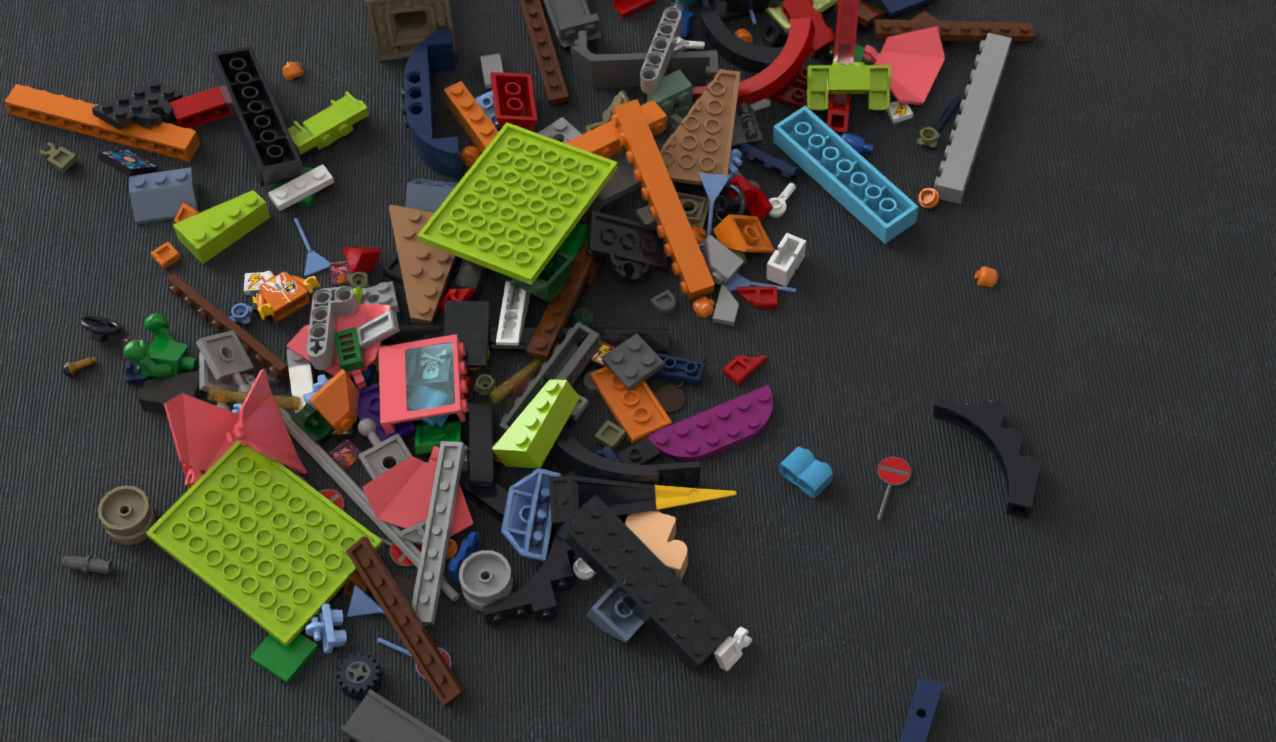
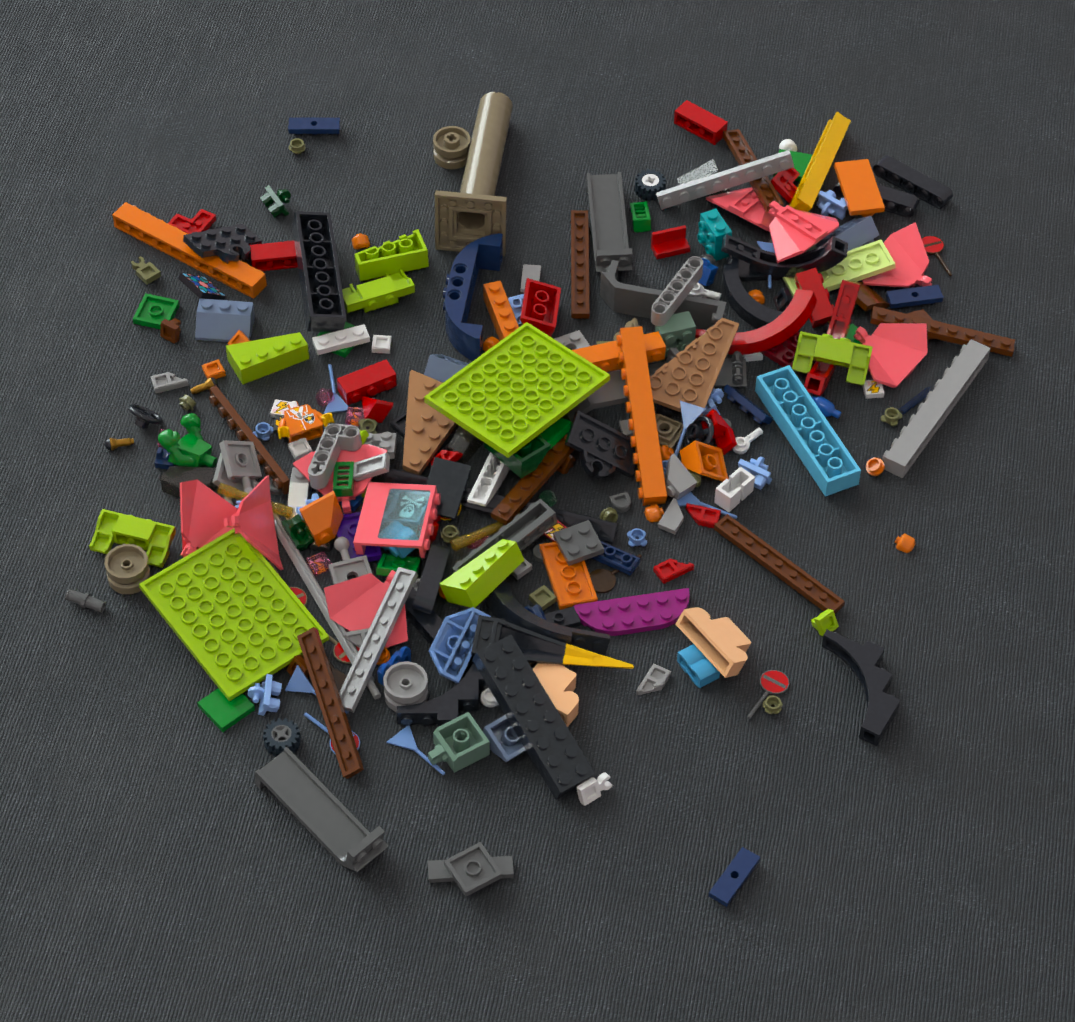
camera: 10 degrees right, 5 degrees down
none -> lime bracket [89,509,176,568]
none -> green tile [133,293,180,329]
none -> light grey tile [151,372,189,394]
none -> reddish brown tile [160,318,181,344]
none -> red plate [168,209,216,234]
none -> olive plate [179,394,196,411]
none -> pearl gold piece [190,377,218,394]
none -> dark green hips [260,185,291,218]
none -> white tile [288,438,313,461]
none -> clear pink piece [315,388,335,406]
none -> red brick [337,359,397,405]
none -> lime wedge [354,229,429,281]
none -> white tile [372,335,392,354]
none -> medium blue piece [386,725,445,775]
none -> sand green hinge [428,712,490,773]
none -> olive plate [600,507,618,522]
none -> medium blue plate [627,528,647,547]
none -> light grey tile [636,663,671,695]
none -> light nougat brick [676,607,751,678]
none -> reddish brown plate [714,514,845,614]
none -> light blue hips [738,456,772,490]
none -> olive plate [763,695,783,714]
none -> lime tile [811,609,839,636]

